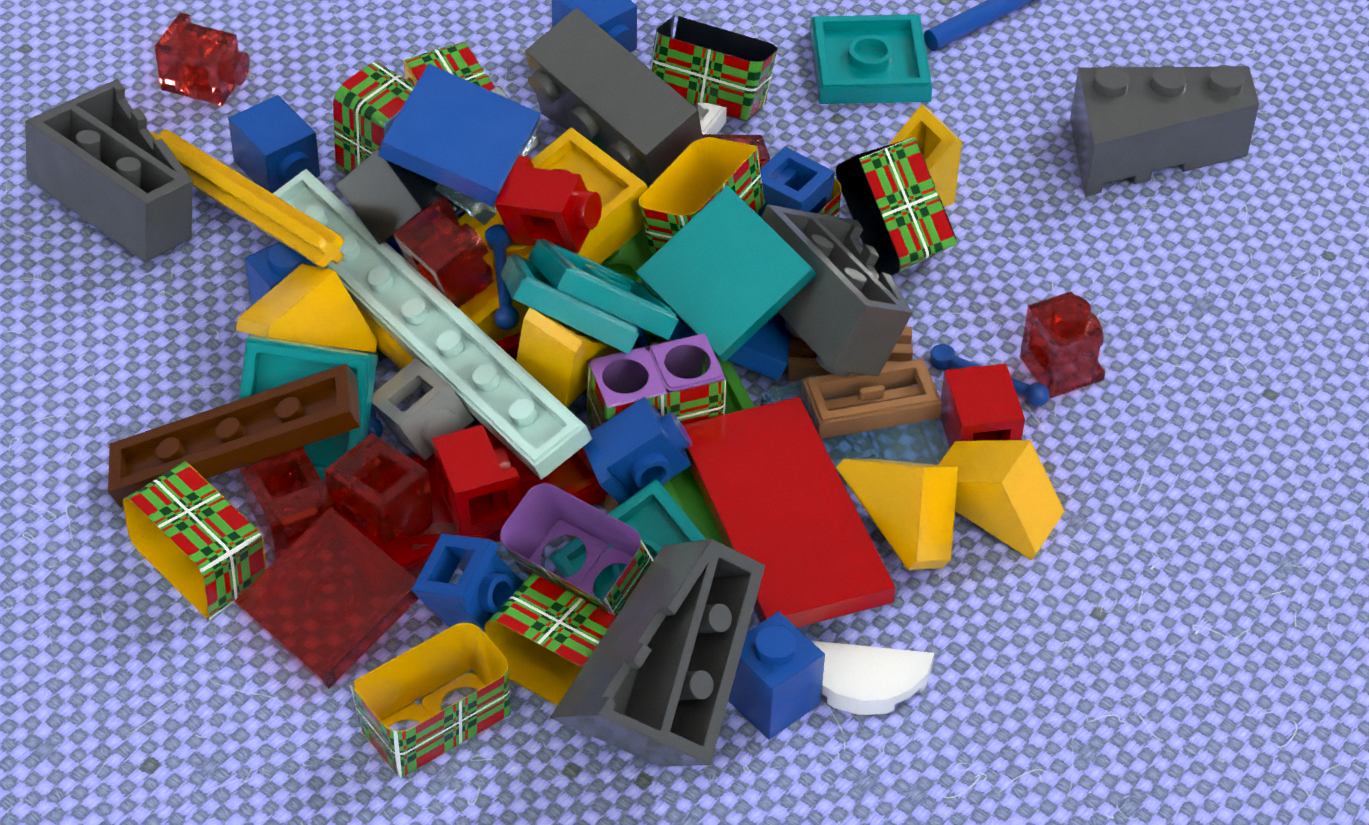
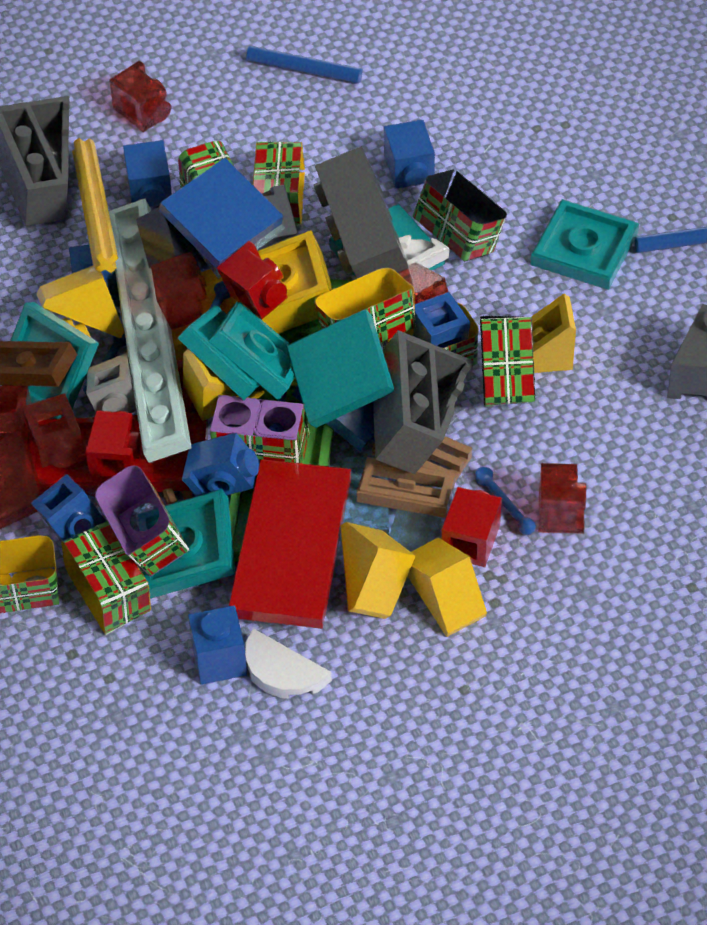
camera: 30 degrees right, 5 degrees up
dark grey wedge [550,539,766,767] -> none

